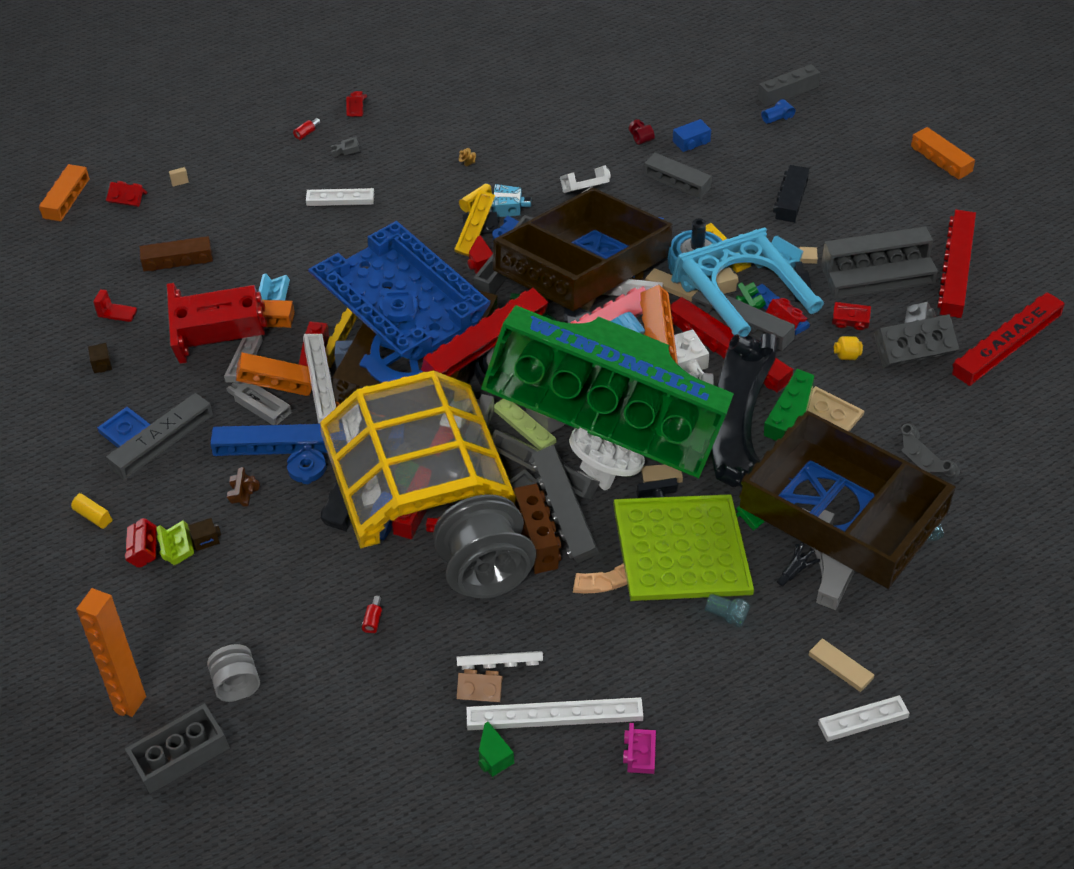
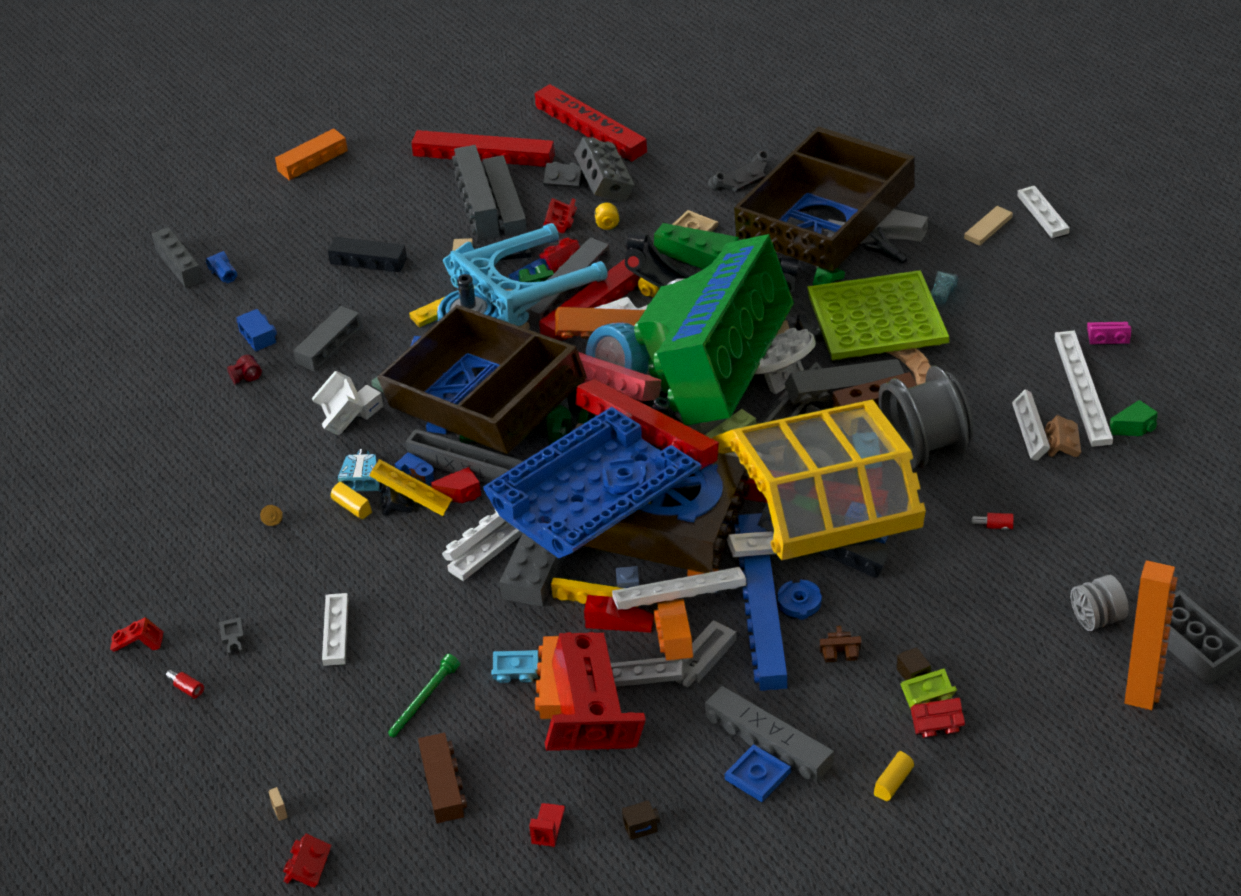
camera: 90 degrees left, 5 degrees down
none -> green piece [388,654,460,737]

